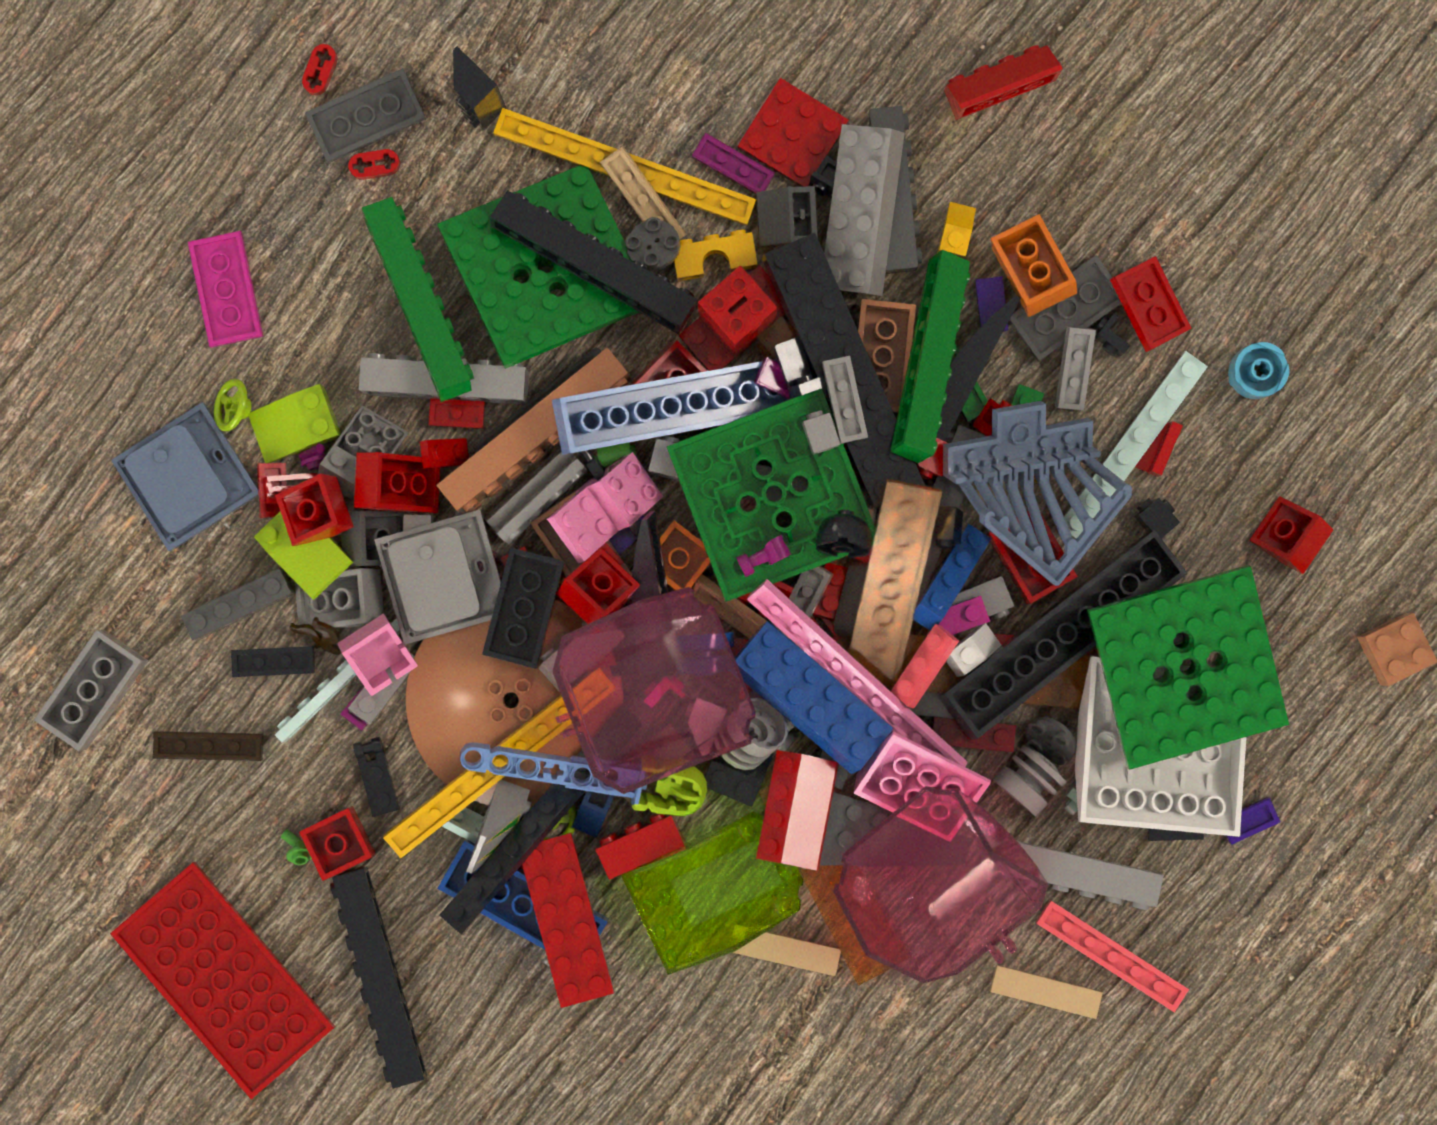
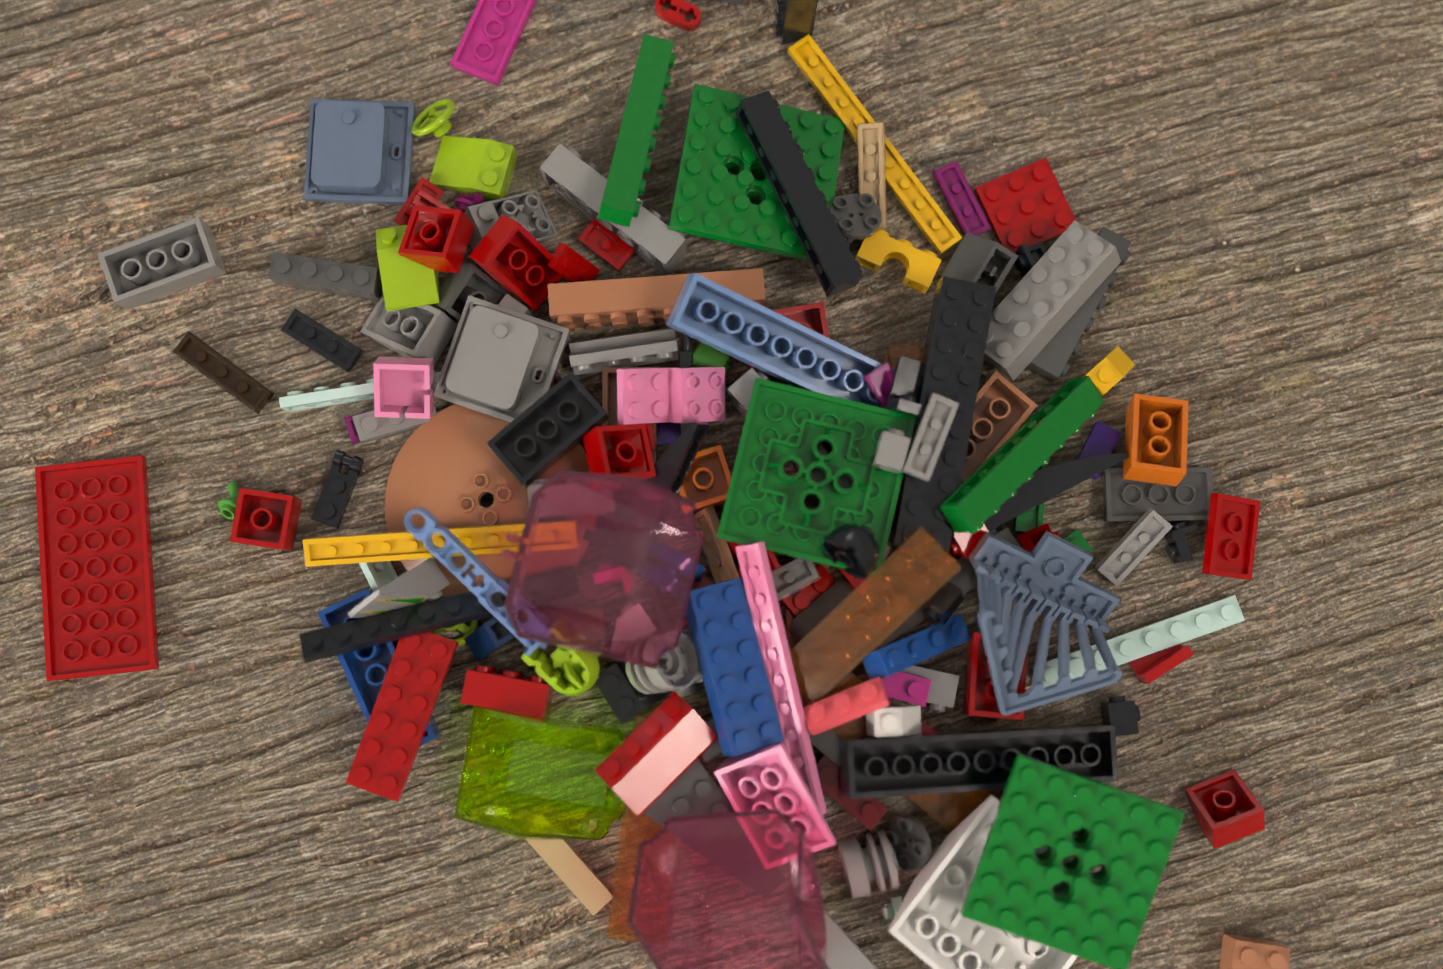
camera: 30 degrees right, 5 degrees down
dark brown piece [289,617,341,655] -> none
black brick [330,866,427,1089] -> none
red brick [678,265,786,371] -> none
magenta leg [736,535,791,577] -> none
red slope [944,45,1063,120] -> none
medium azure brick [1228,342,1289,399] -> none

